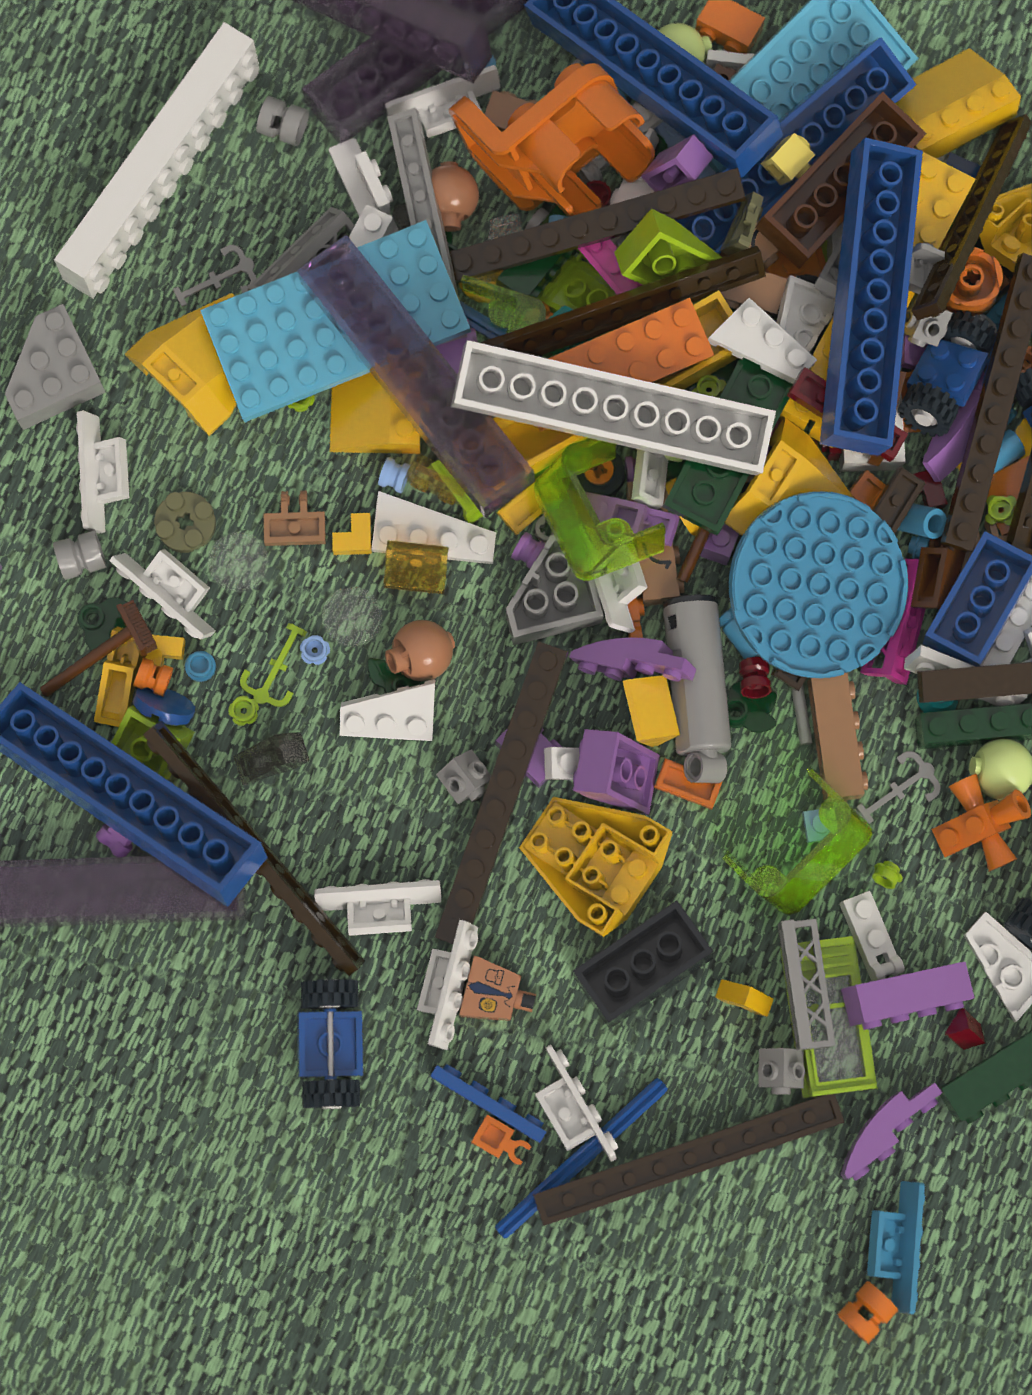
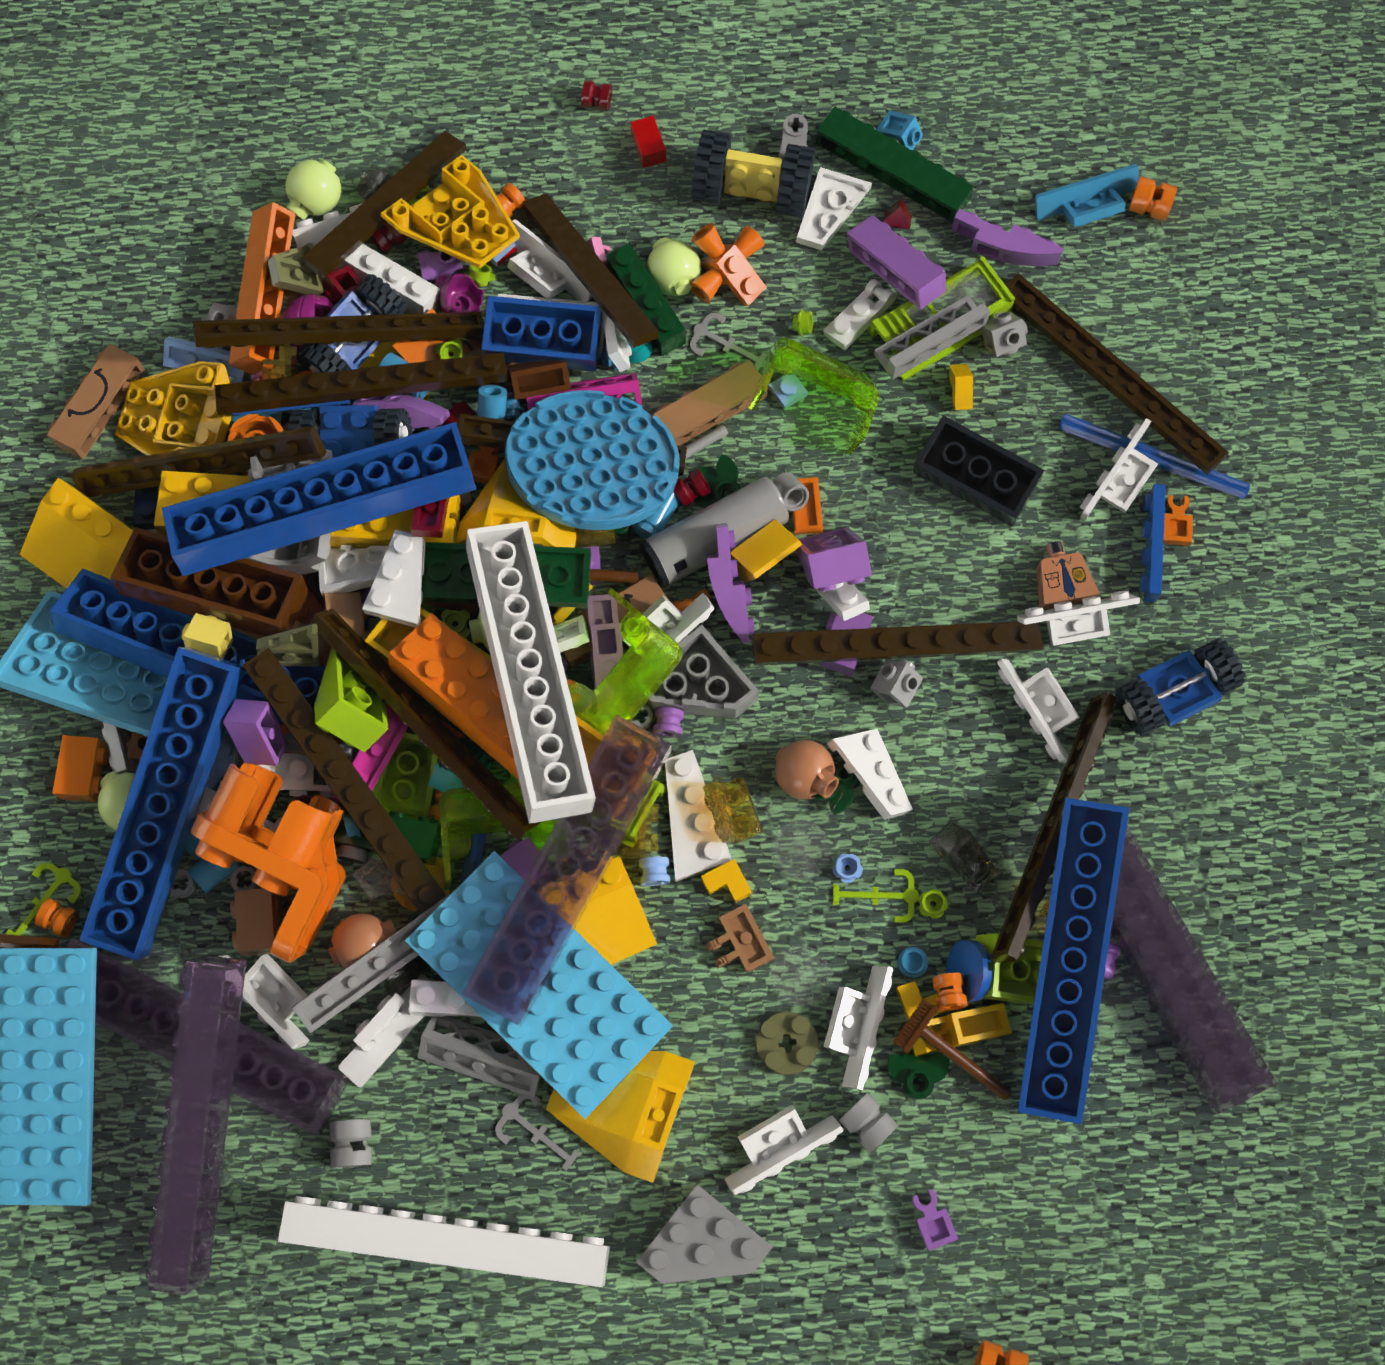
camera: 110 degrees left, 5 degrees down
yellow wedge [519,797,673,937] -> none

